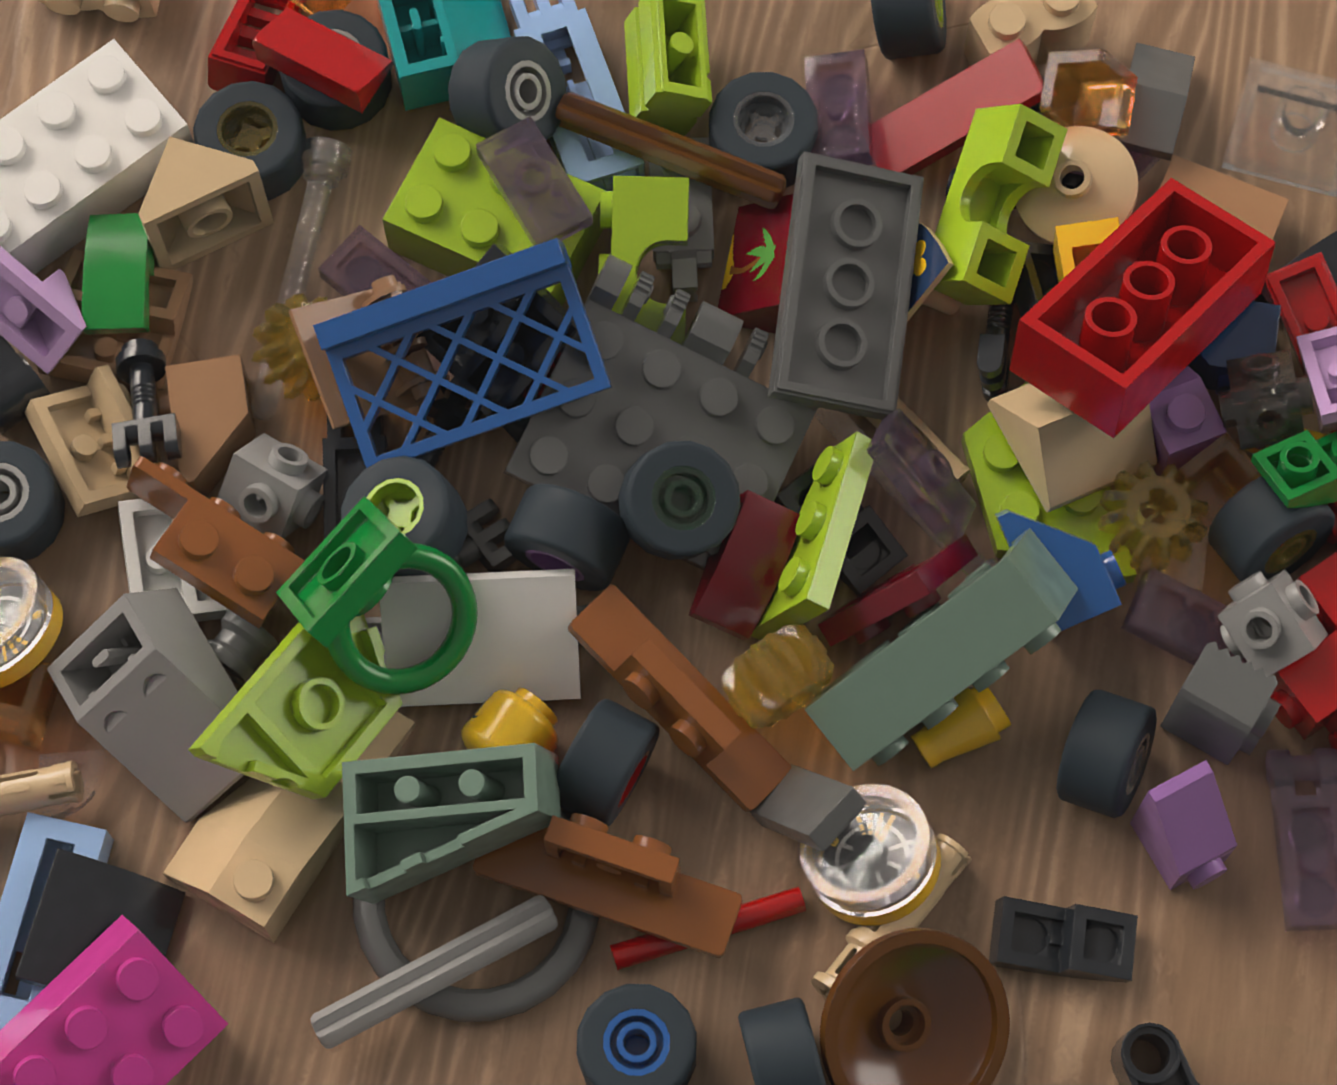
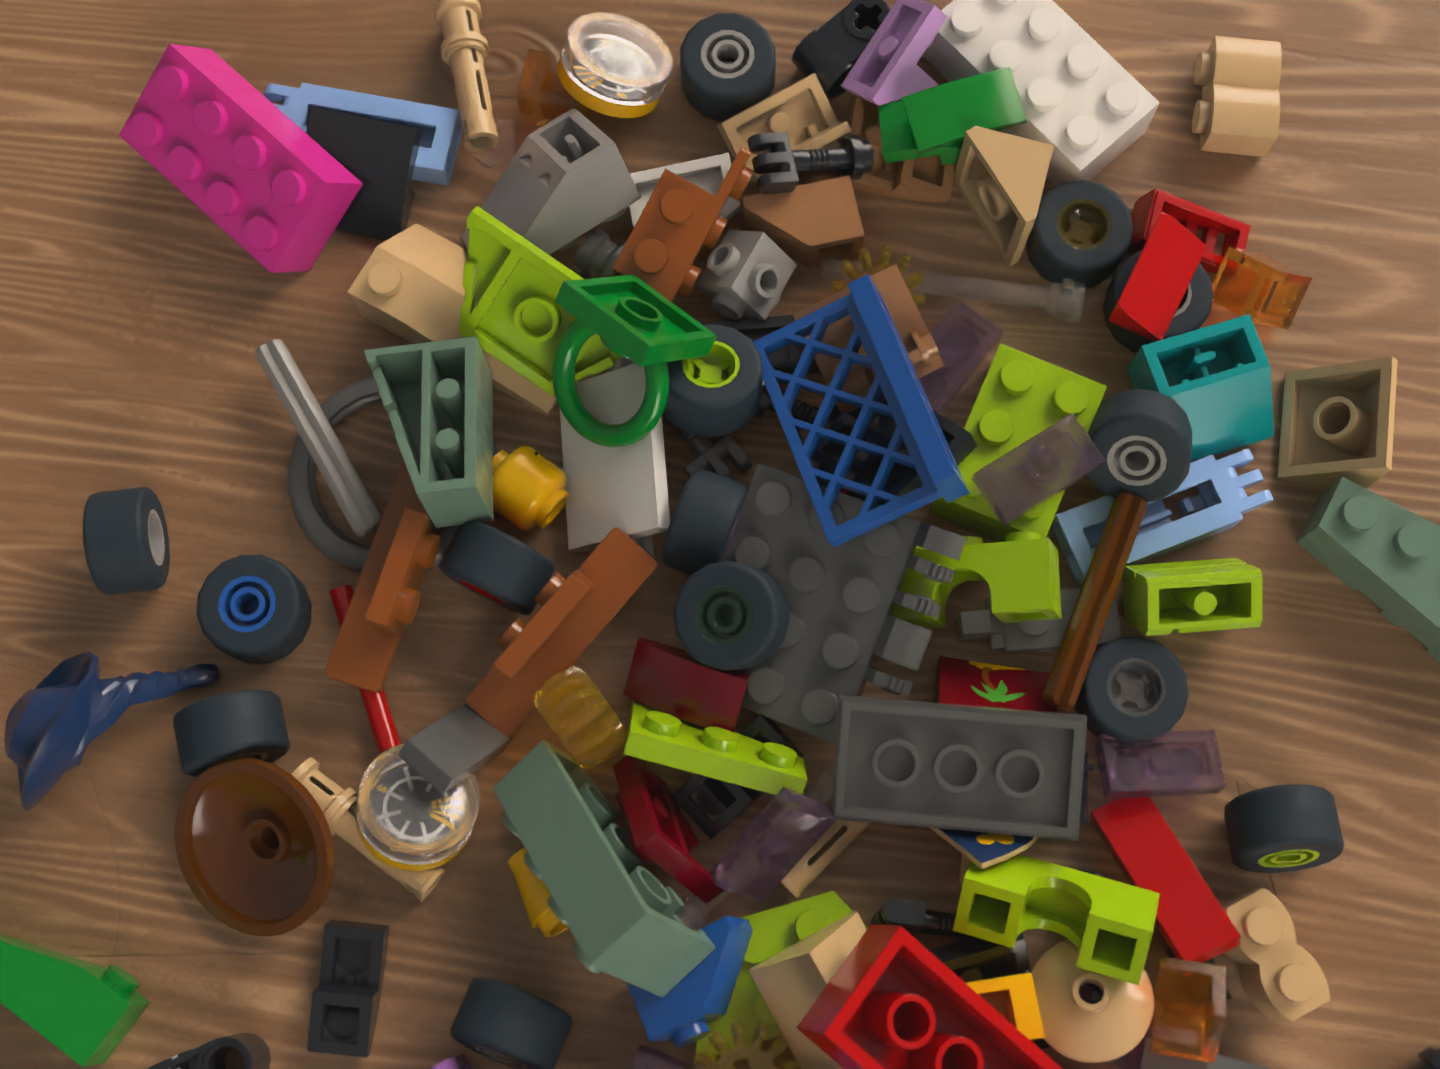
camera: 90 degrees right, 5 degrees up
none -> green slope [902,67,1027,155]

